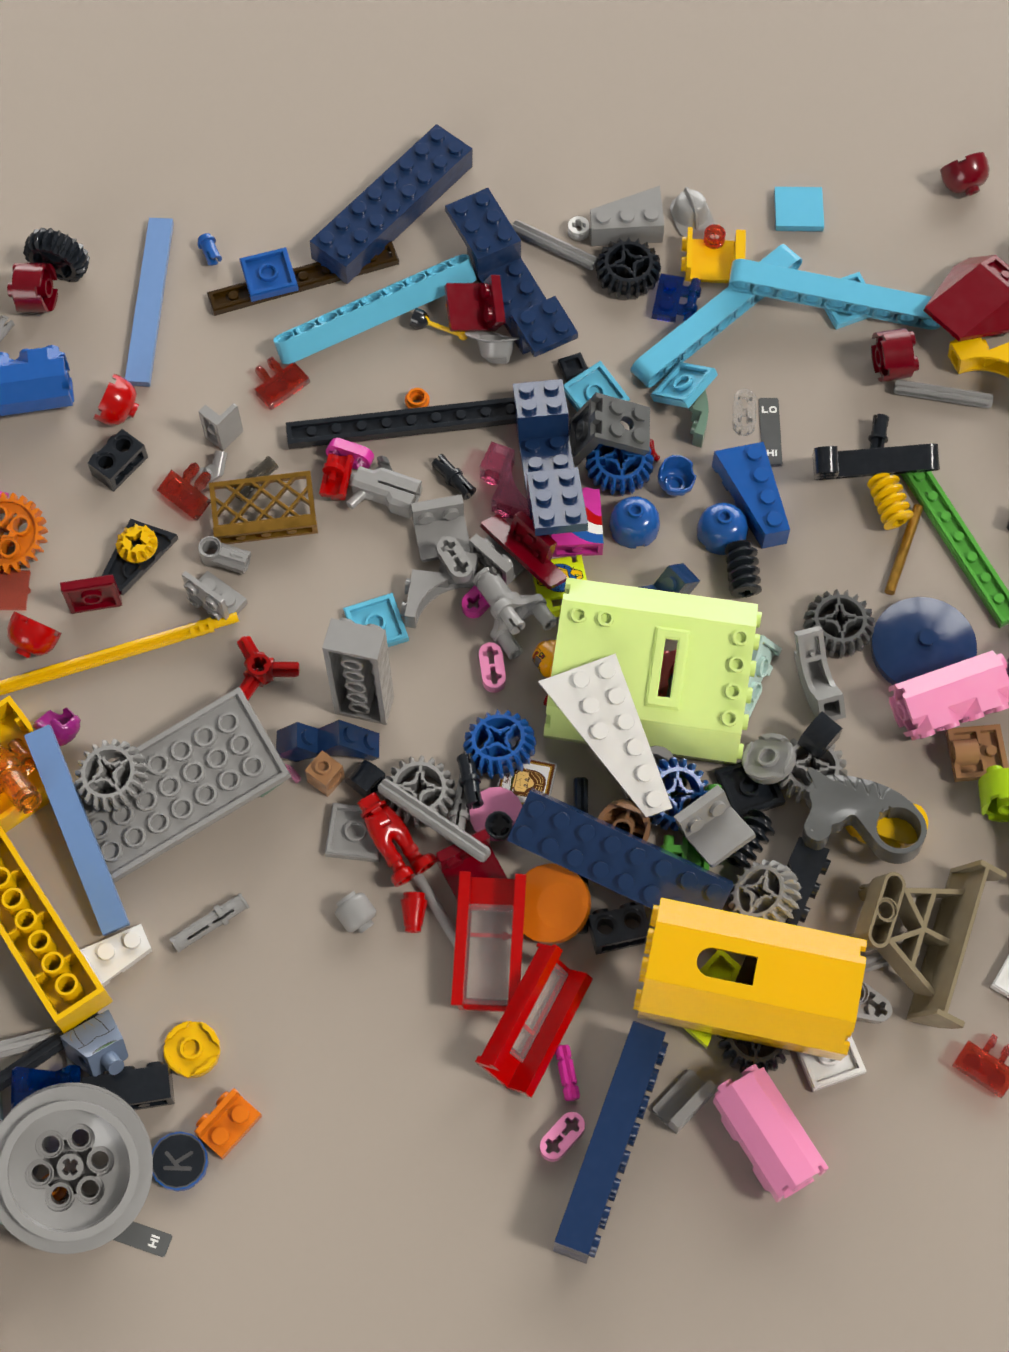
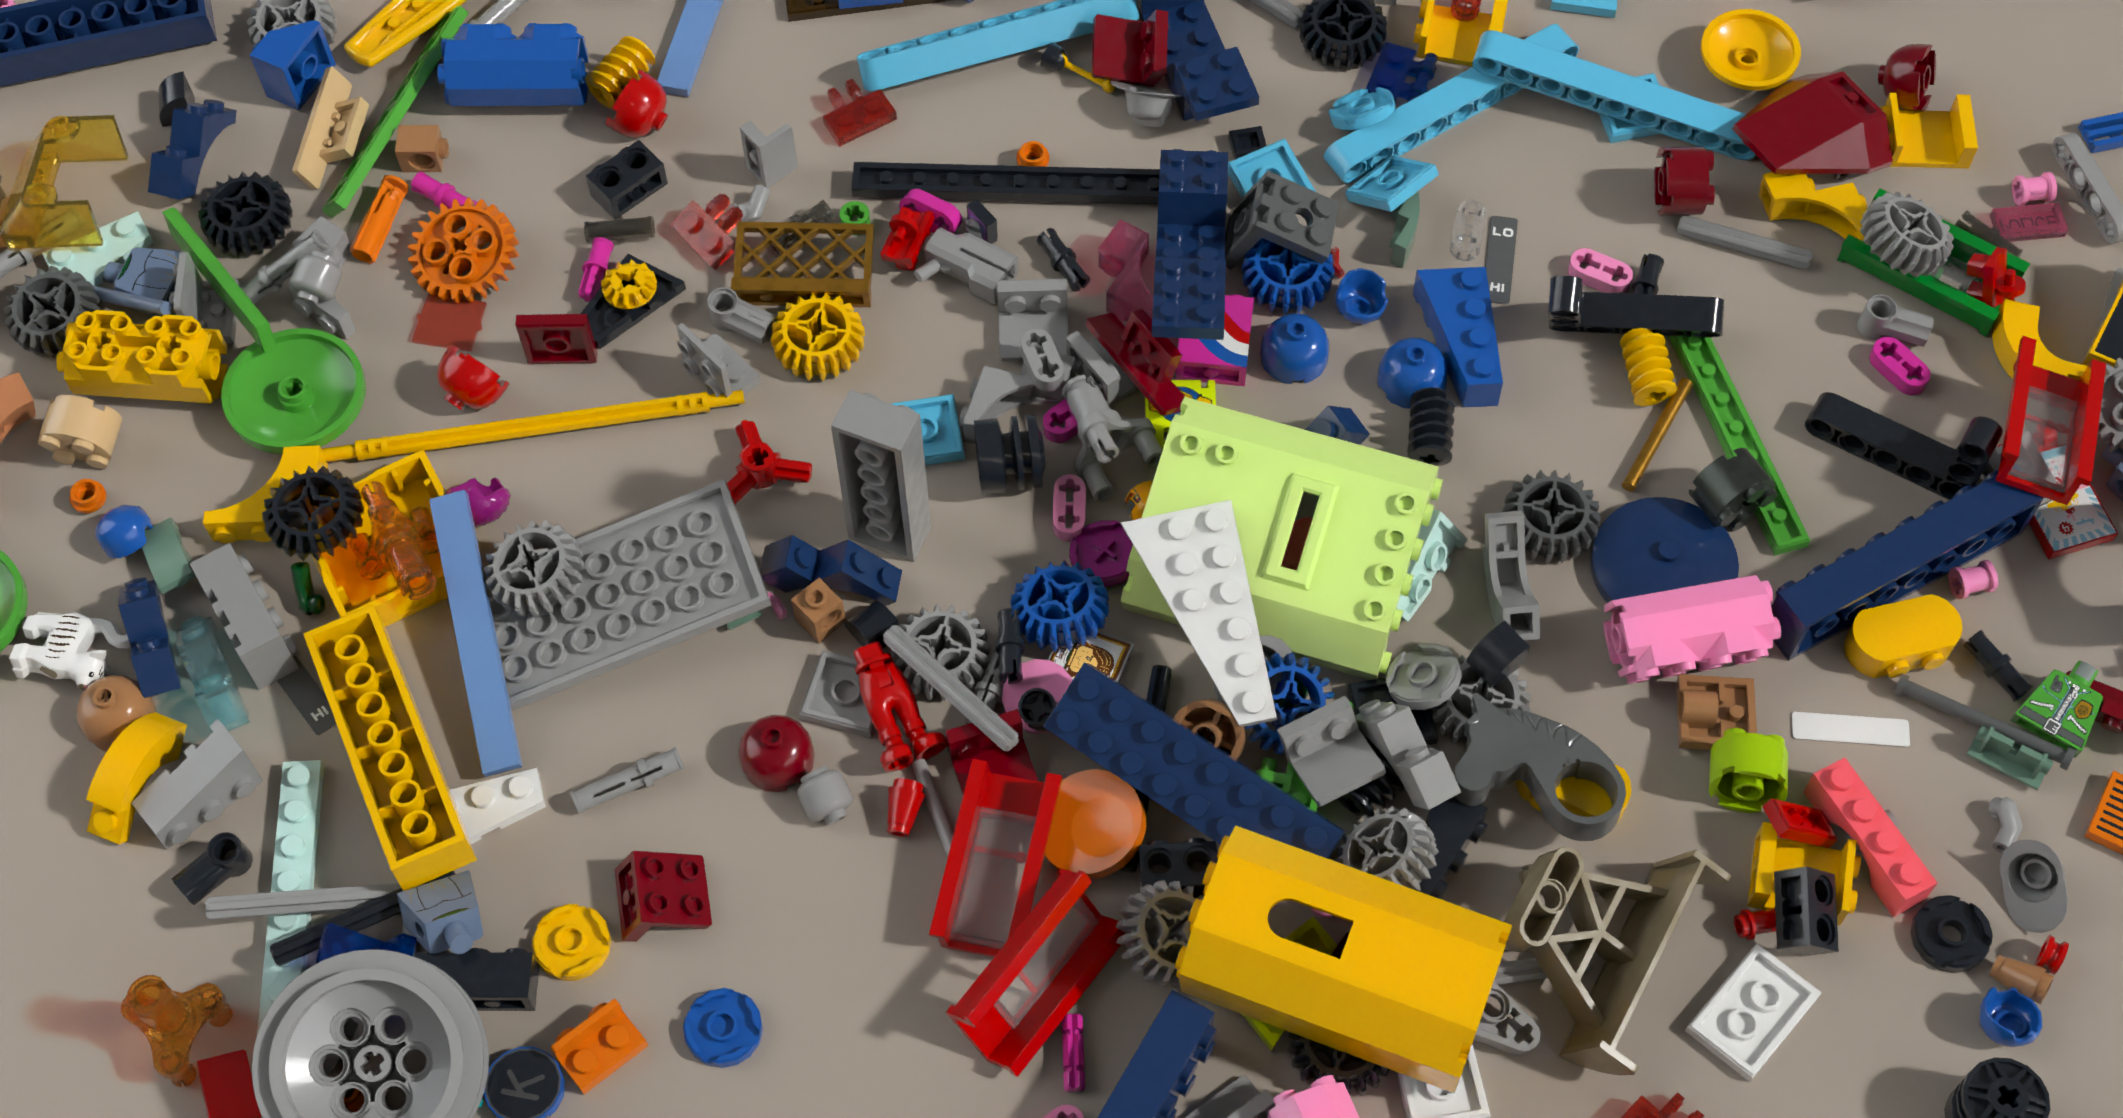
camera: 10 degrees right, 5 degrees down
none -> dark pink axle [578,237,614,302]
none -> clear smoke pin [584,216,655,243]
none -> yellow piece [585,36,656,109]
none -> dark red bracket [614,851,712,942]
none -> blue tile [683,988,763,1068]
none -> dark red cylinder [739,715,815,792]
none -> yellow gear [771,292,865,382]
none -> bright green bush [839,201,870,235]
none -> black tile [967,199,998,244]
none -> black wheel [974,414,1046,494]
none -> magenta tile [1069,520,1133,587]
none -> light grey gear [1115,880,1204,987]
none -> medium azure tile [1328,87,1396,130]
none -> light grey arch [1355,699,1461,810]
none -> bright pink beam [1568,248,1633,293]
none -> pearl dark grey brick [1689,448,1778,531]
none -> yellow dish [1700,9,1801,91]

